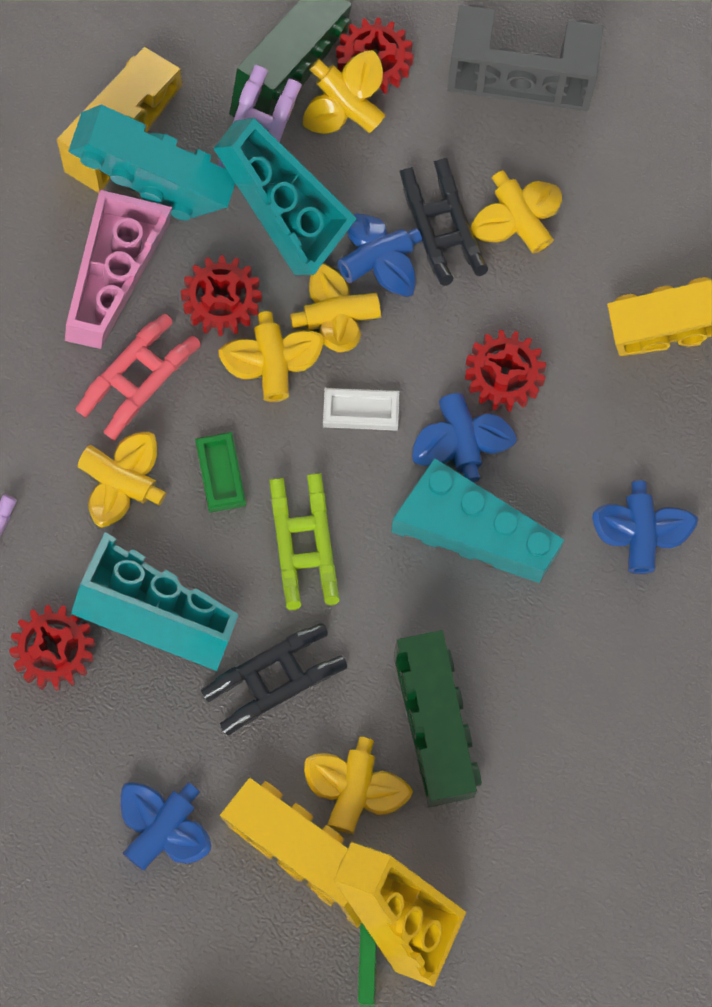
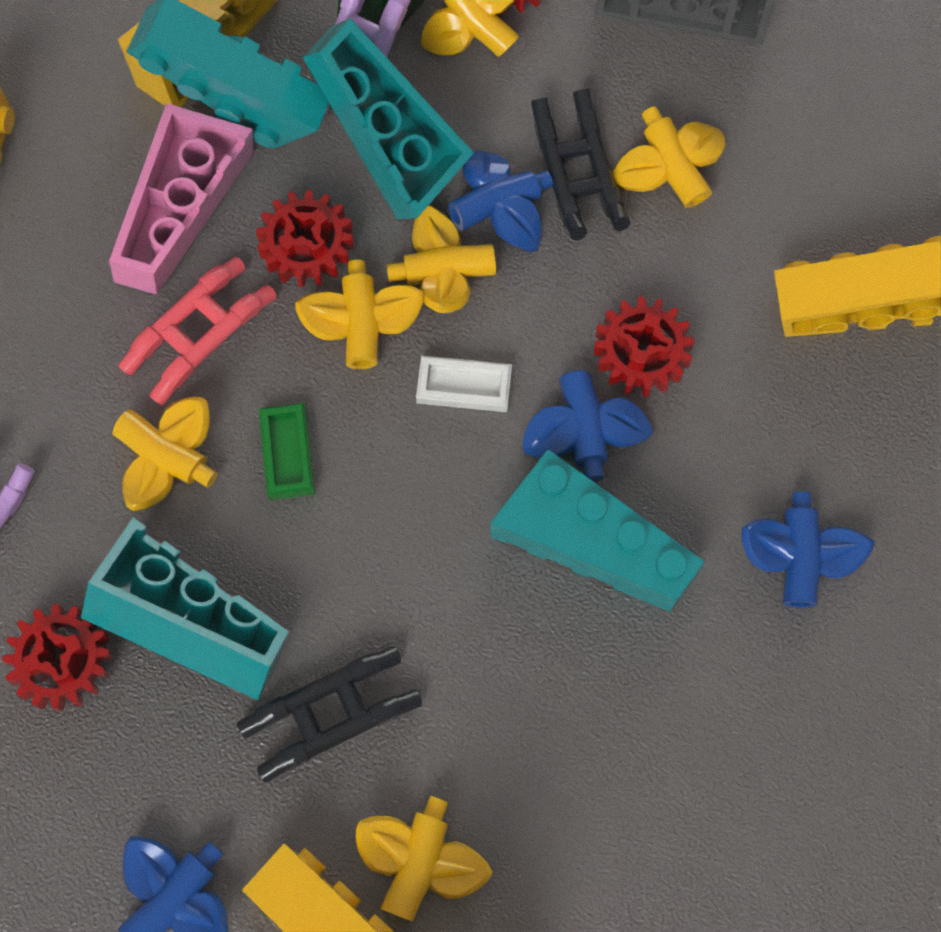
camera: 10 degrees right, 0 degrees up
lime piece [269,473,340,610] -> none
dark green wedge [394,630,482,808] -> none

